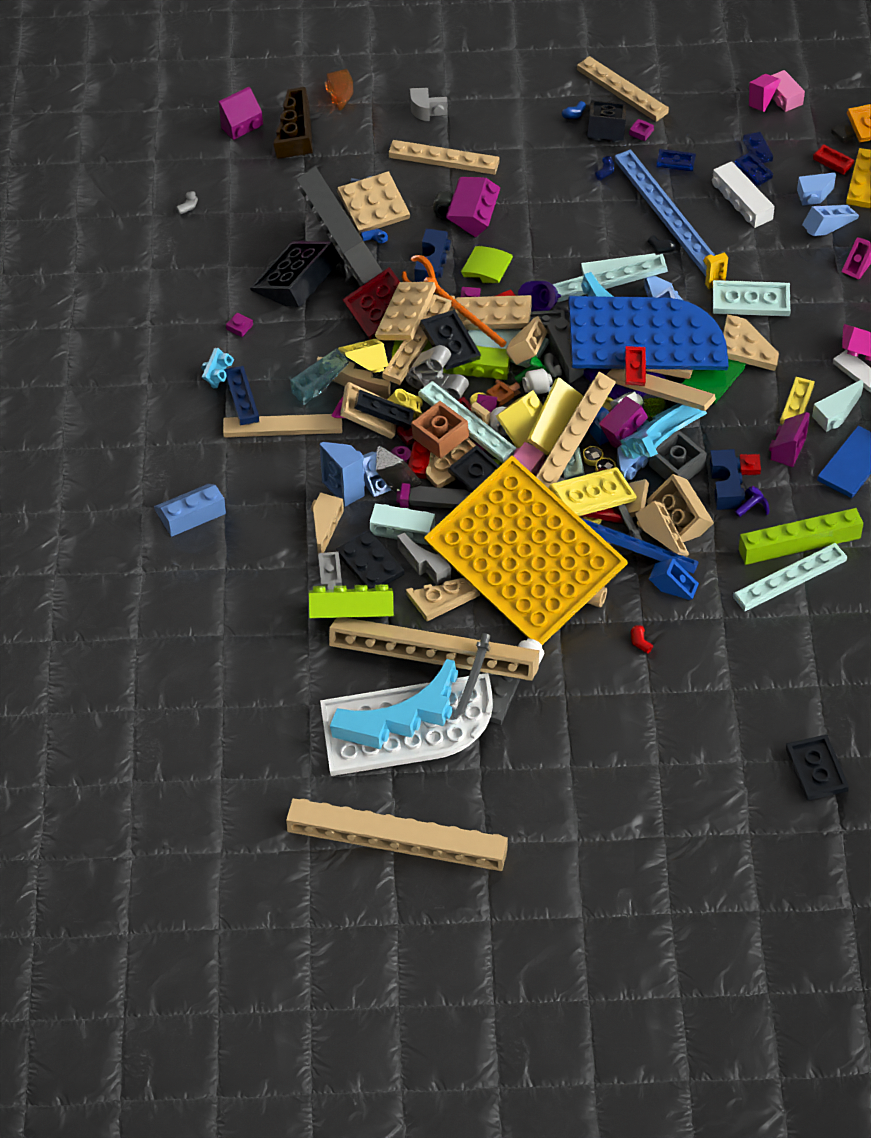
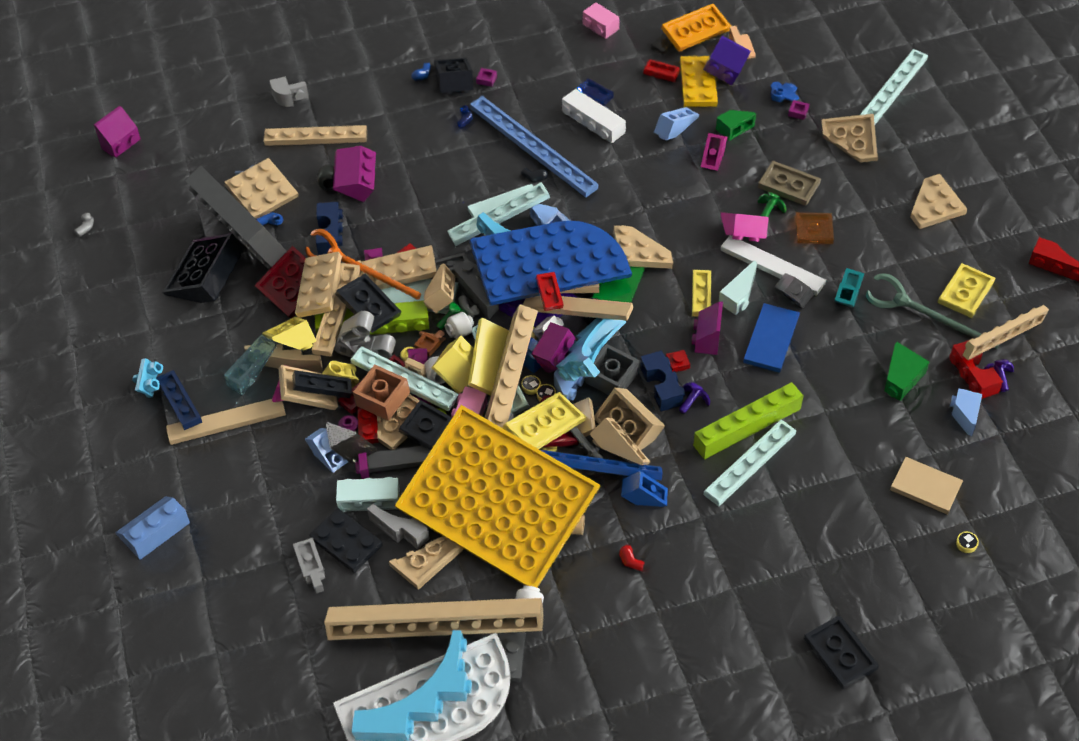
camera: 15 degrees left, 0 degrees up
magenta plate [226,313,253,337] -> none
dark brown wedge [273,87,313,159] -> none
lime brick [309,584,394,618] -> none
tan slope [311,493,344,553] -> none
medium blue slope [320,442,365,507] -> none
clear orange slope [325,69,353,110] -> none
dark grey sword [453,633,490,719] -> none
lime slope [461,246,513,283] -> none
dark purple piece [518,281,561,312] -> none
tan plate [577,56,669,122] -> none
clear neon green plate [643,397,665,417] -> none
clear blue plate [657,149,696,171] -> none
yellow tile [703,252,728,289] -> none
light aqua plate [713,280,790,316] -> none
clear blue plate [743,132,773,165] -> none
dark pink slope [749,74,781,112] -> none
light blue slope [797,173,836,206] -> none

